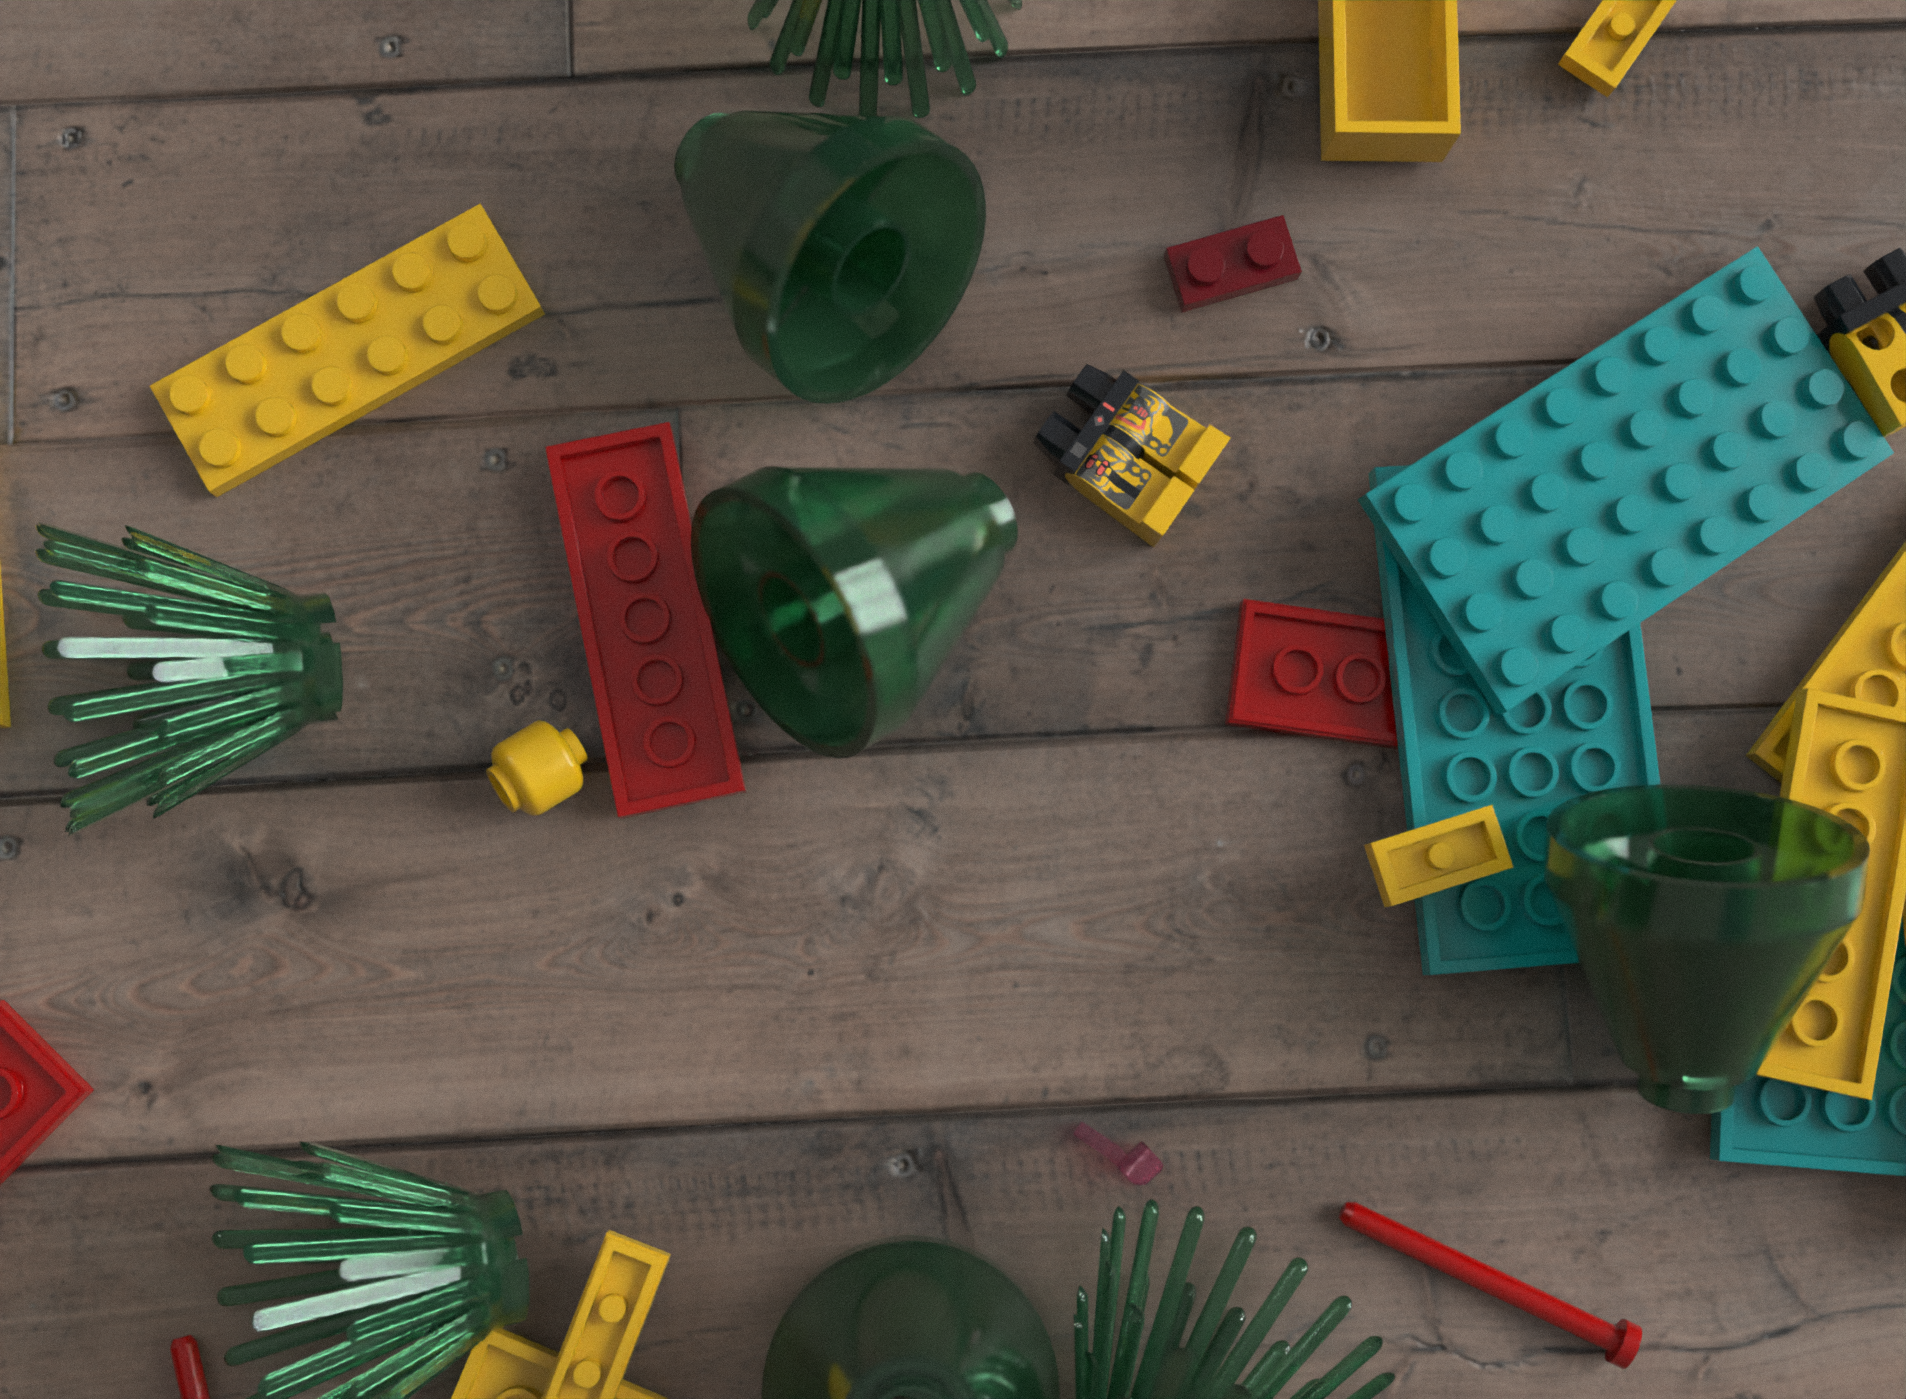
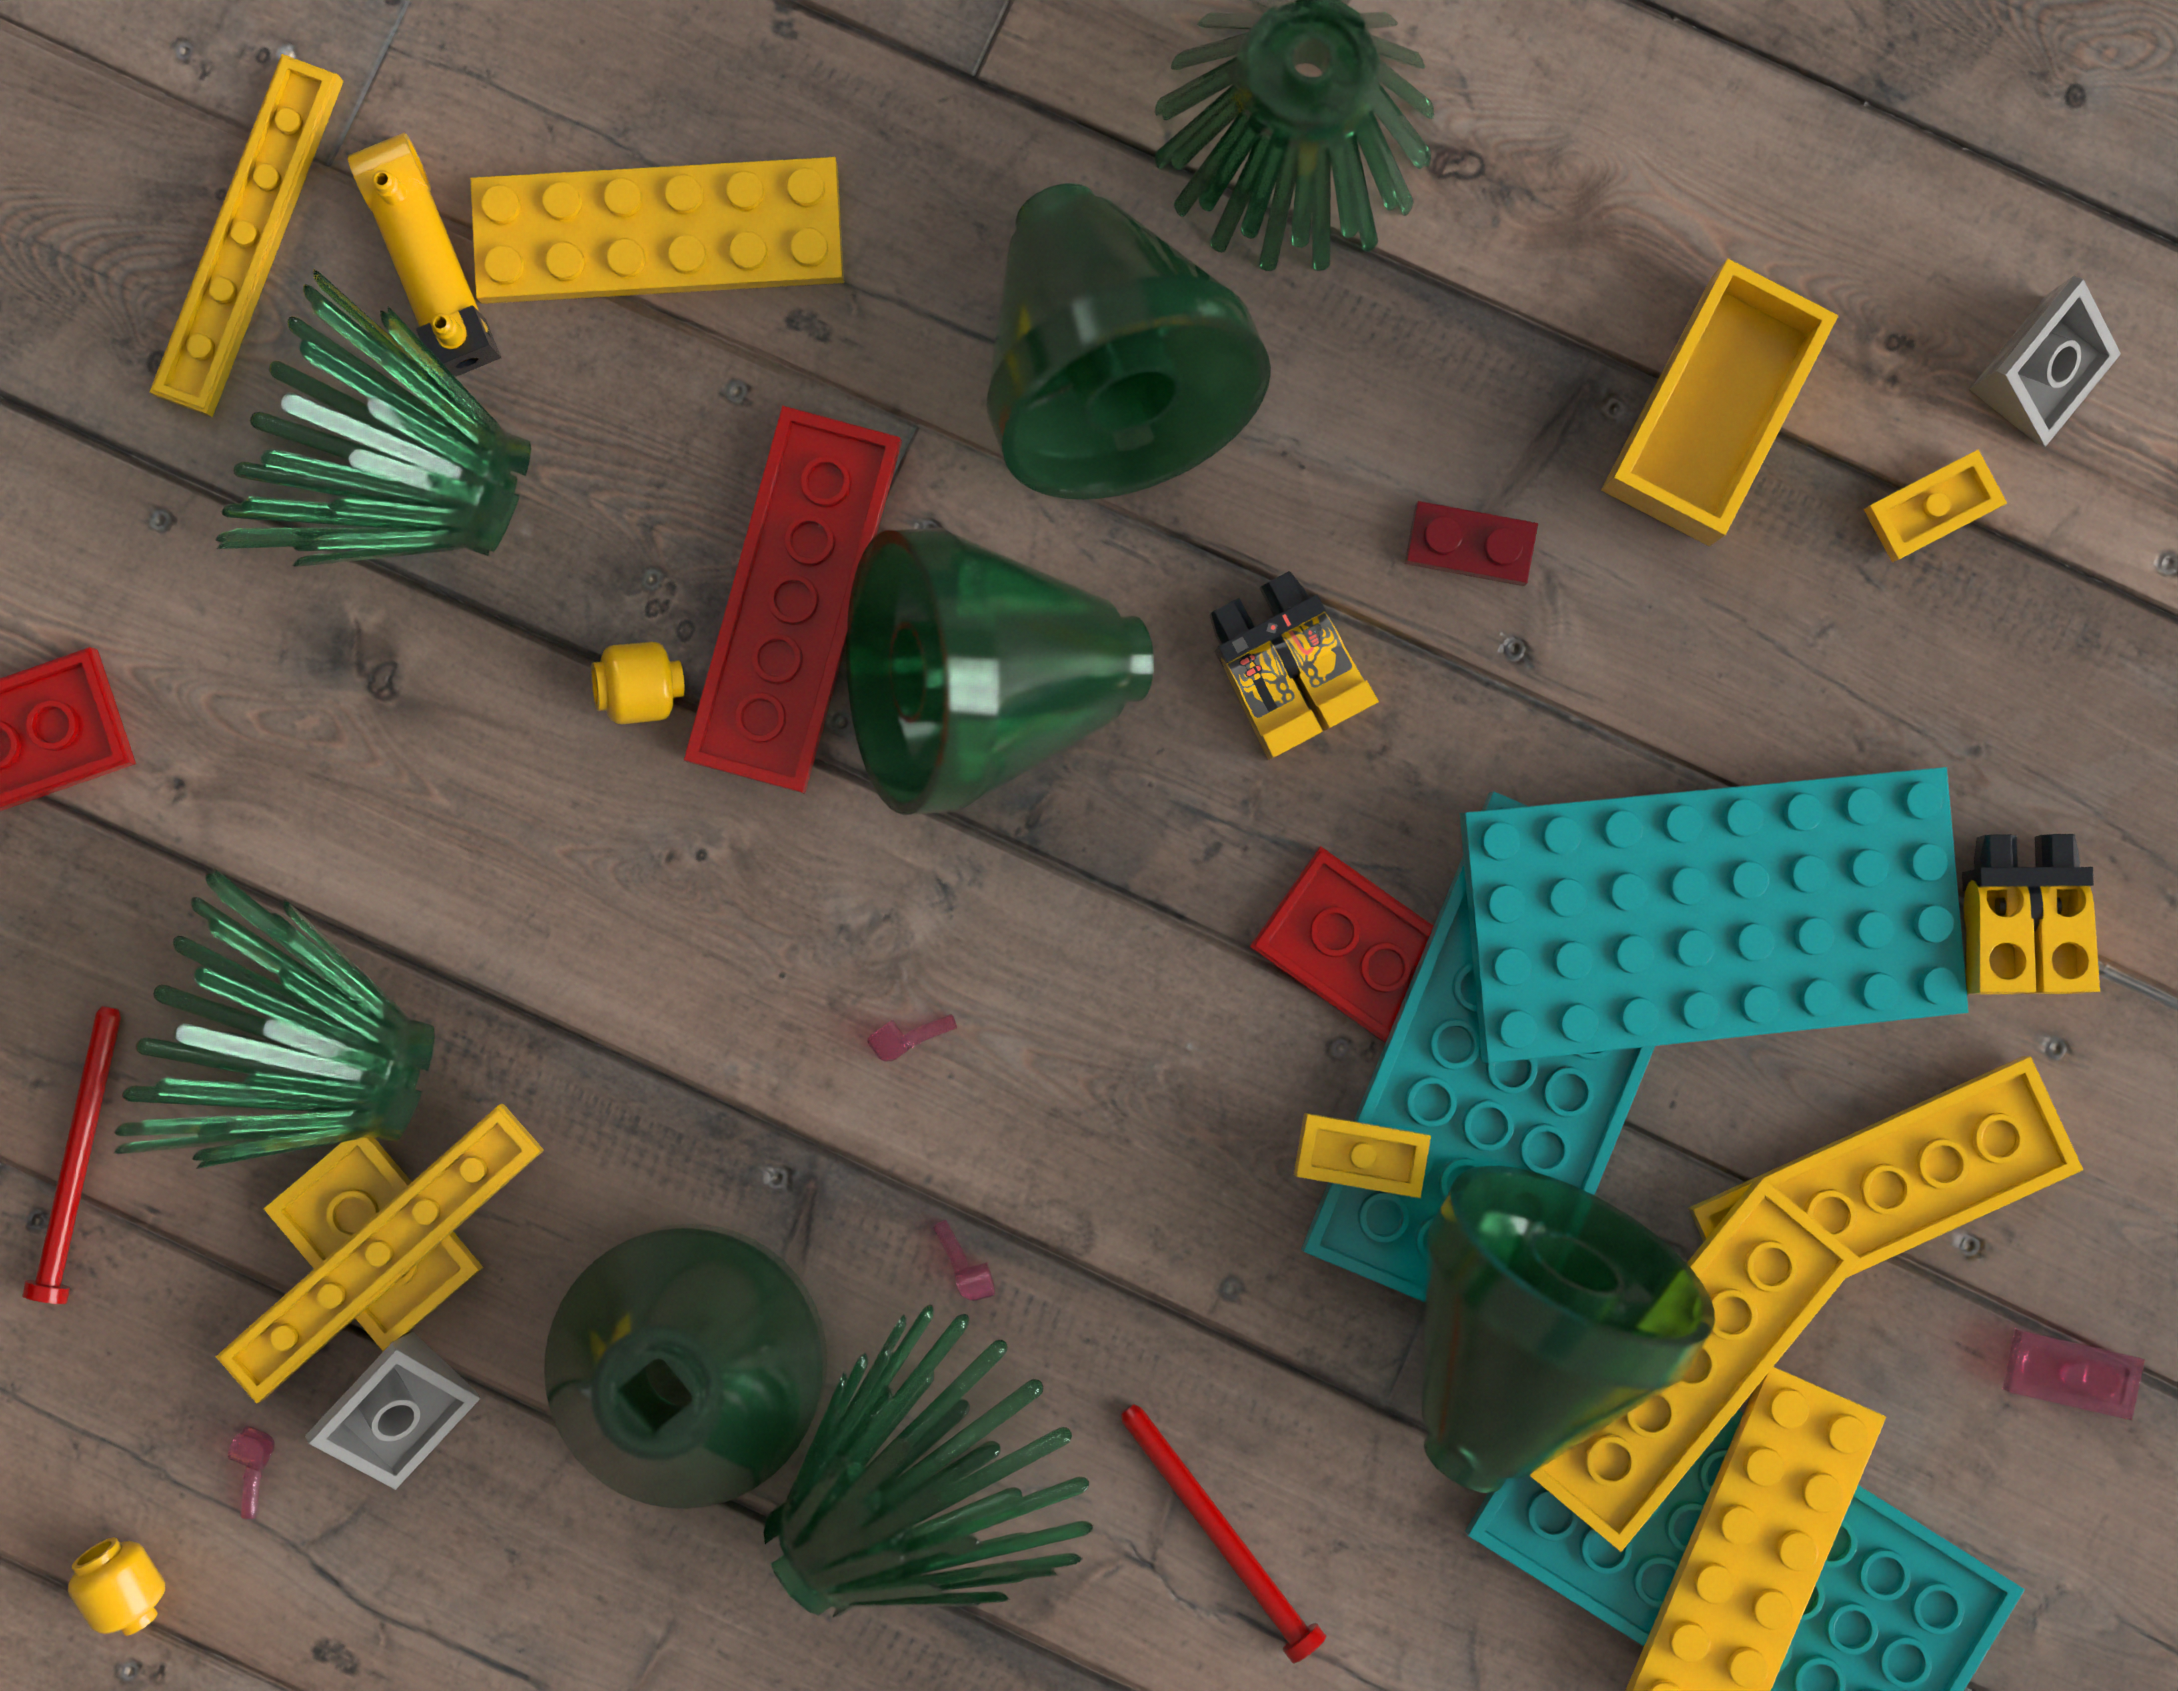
camera: 35 degrees right, 5 degrees up
none -> yellow piece [348,132,502,381]
none -> clear pink hand [867,1014,957,1062]

